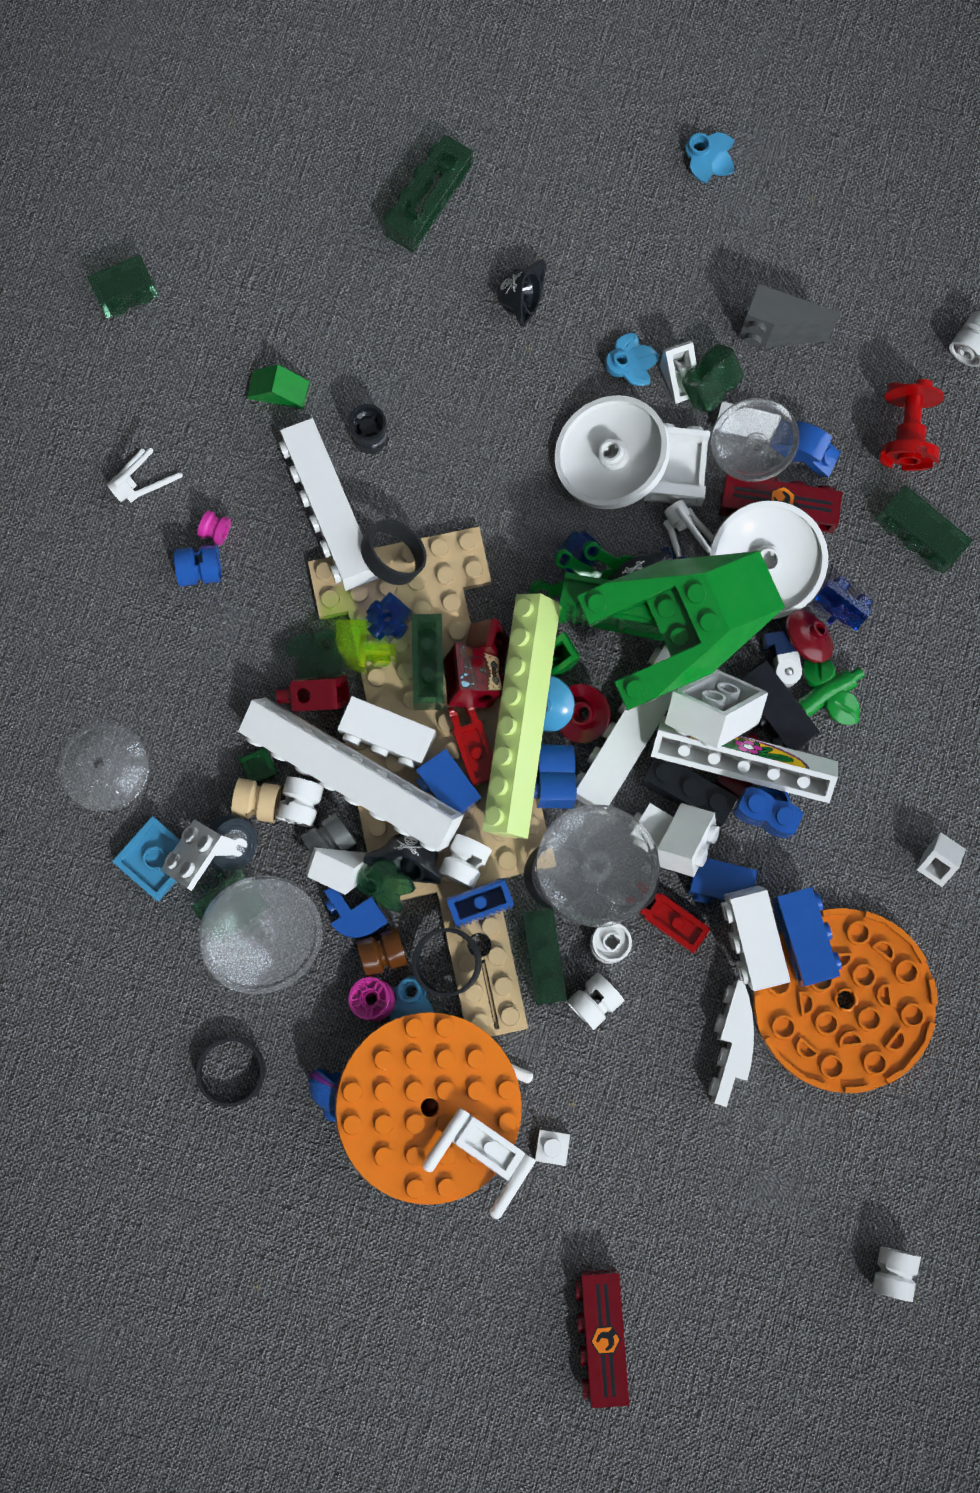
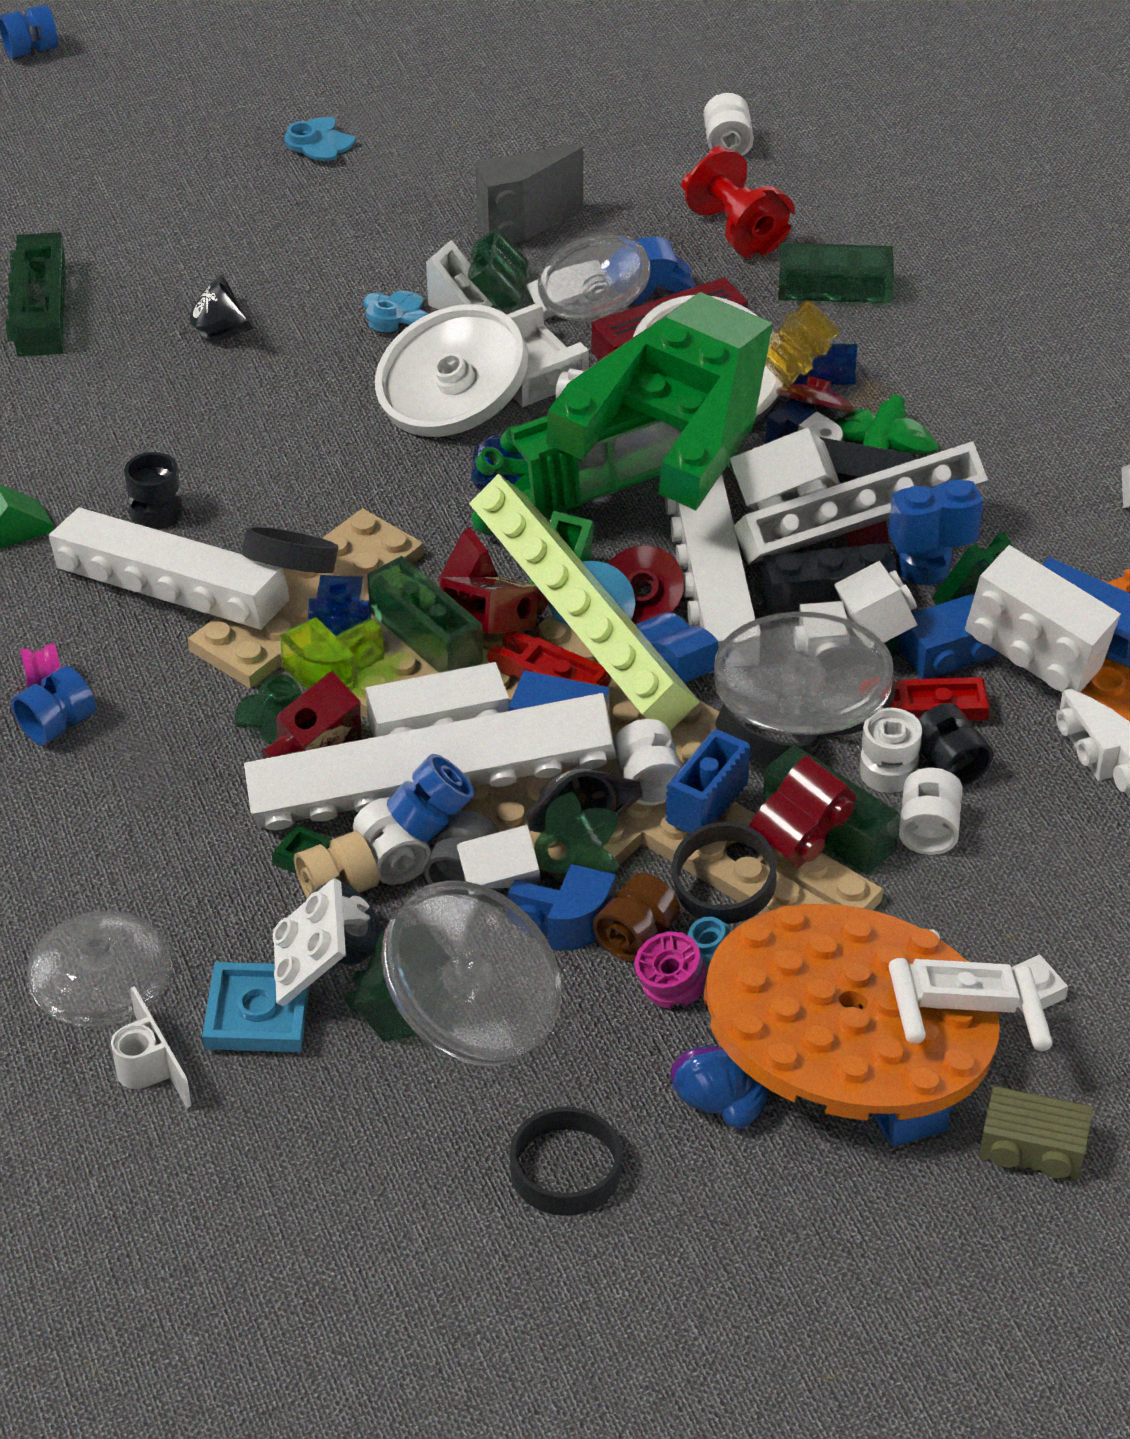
camera: 35 degrees left, 35 degrees down
none -> white piece [111,987,191,1108]
none -> blue wheel [387,754,475,842]
none -> dark red brick [749,755,857,868]
none -> clear yellow gear [765,300,840,386]
none -> black wheel [918,703,993,787]
none -> dark green hinge [932,532,1013,605]
none -> olive brick [979,1085,1094,1180]

